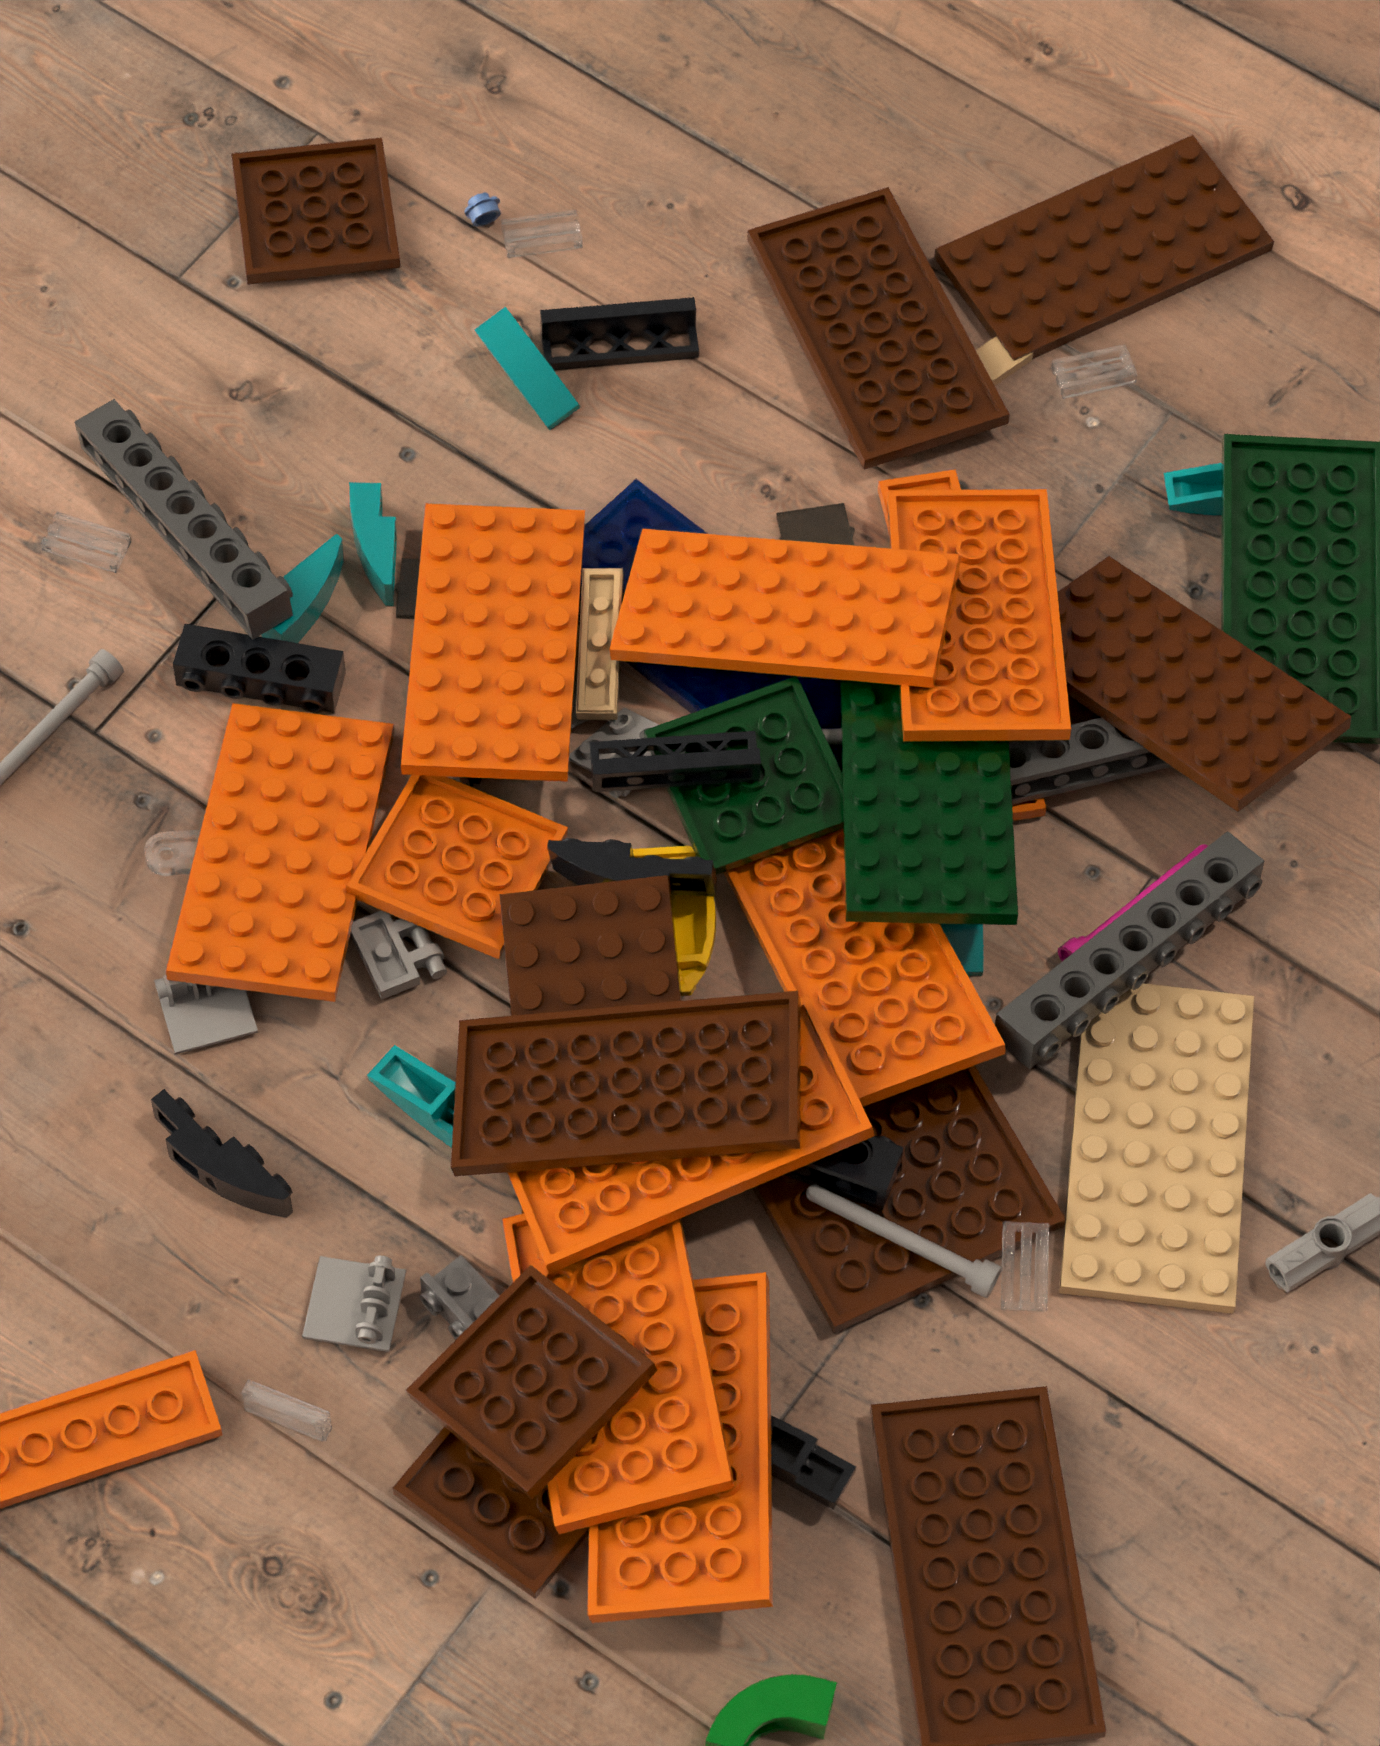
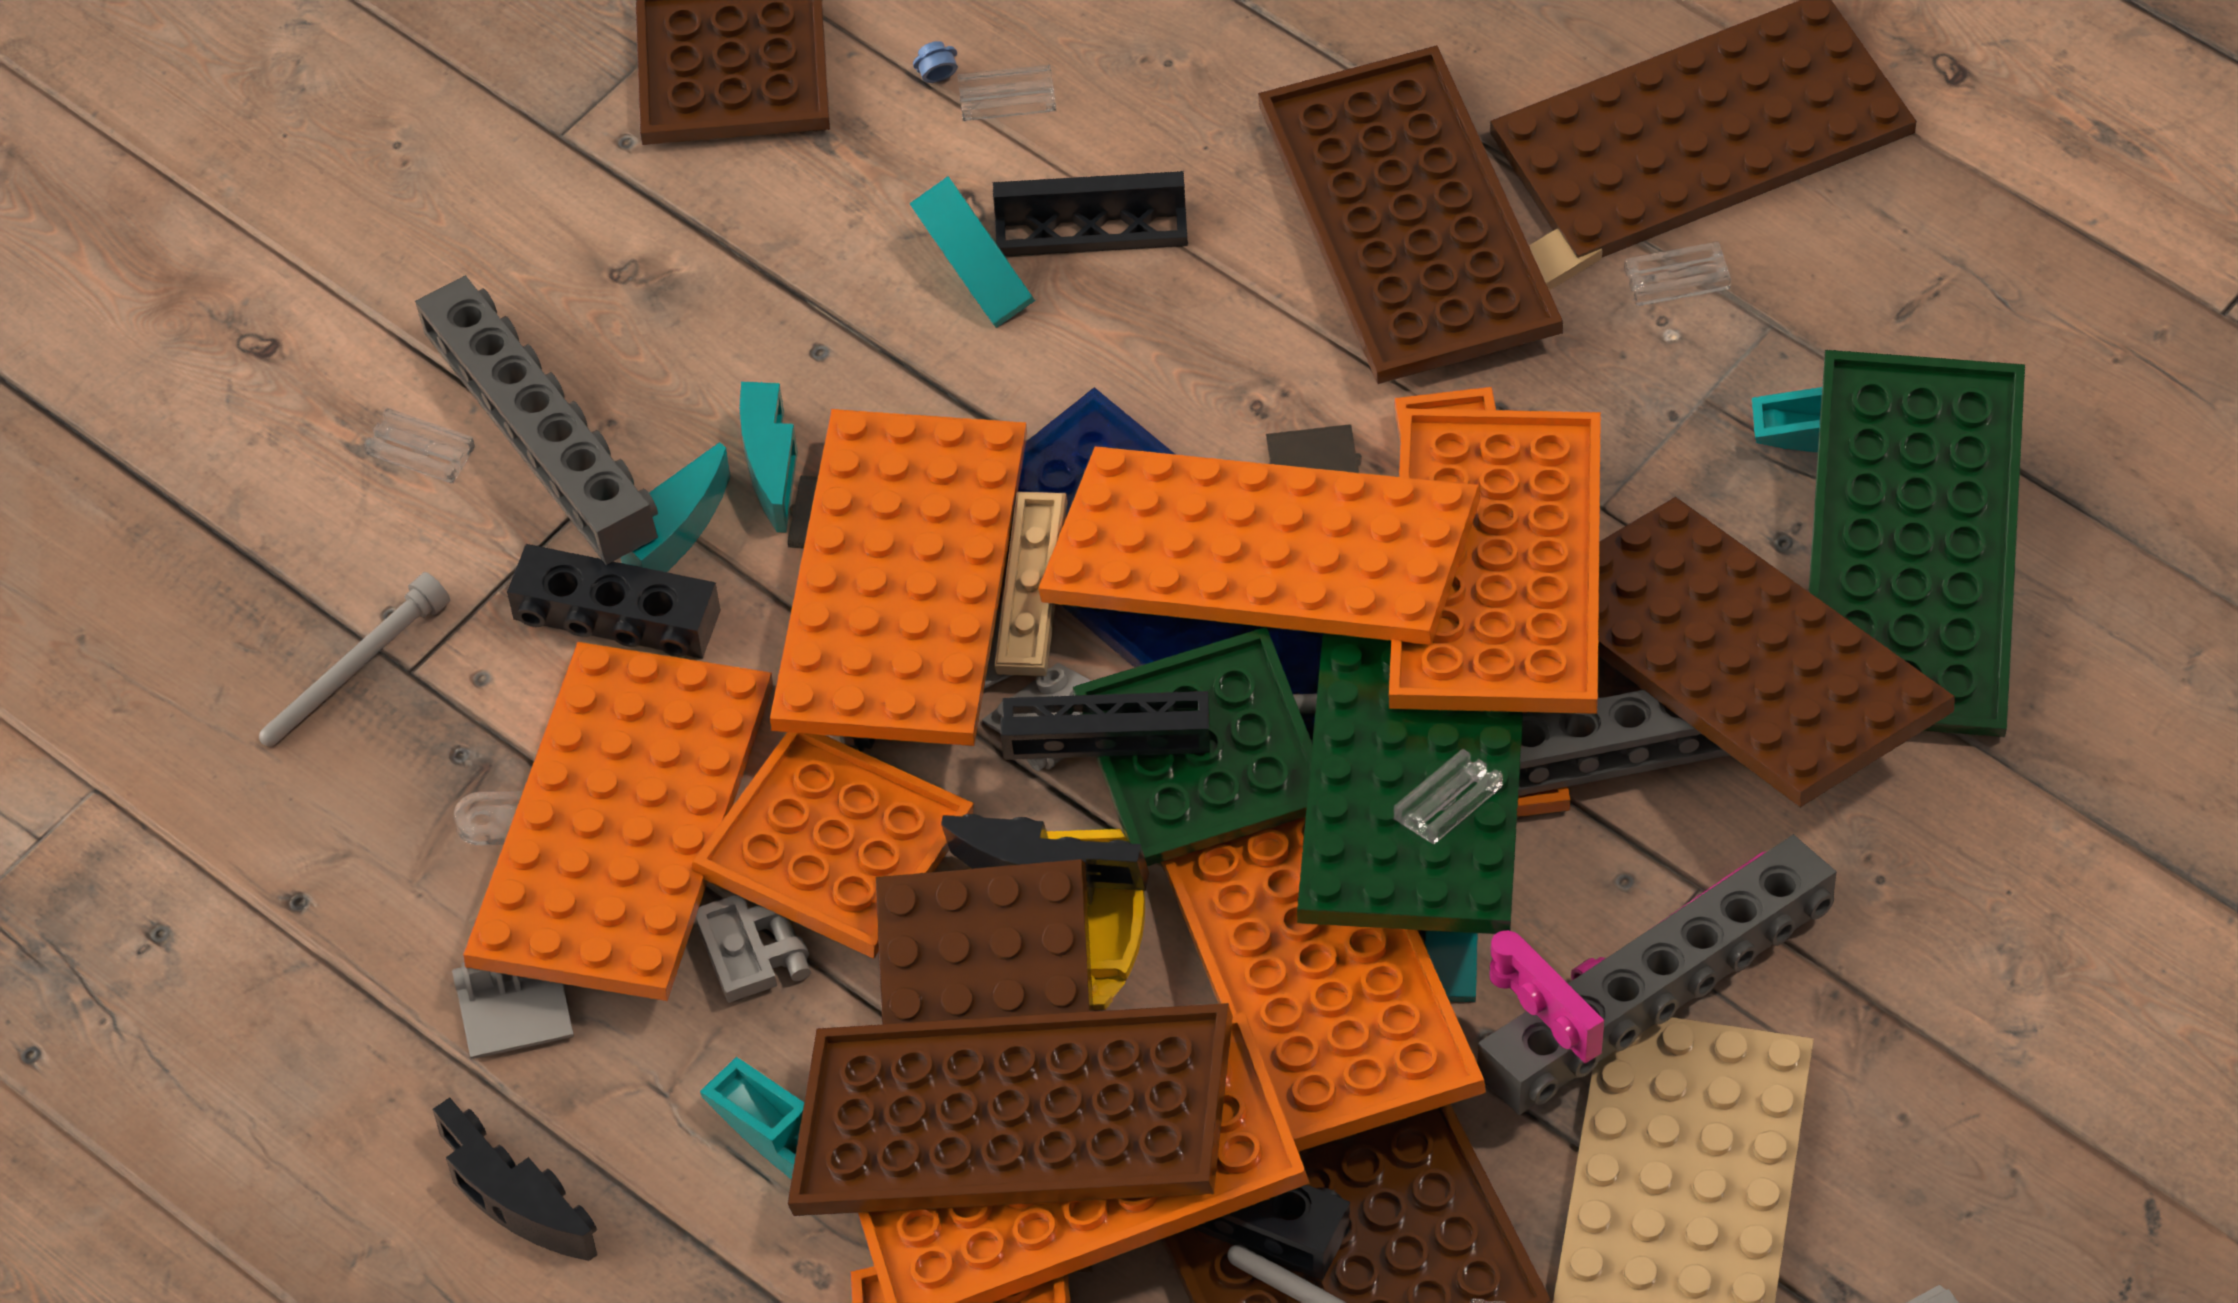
camera: 10 degrees right, 5 degrees down
none -> clear tile [1394,749,1503,845]
none -> dark pink plate [1489,930,1604,1063]

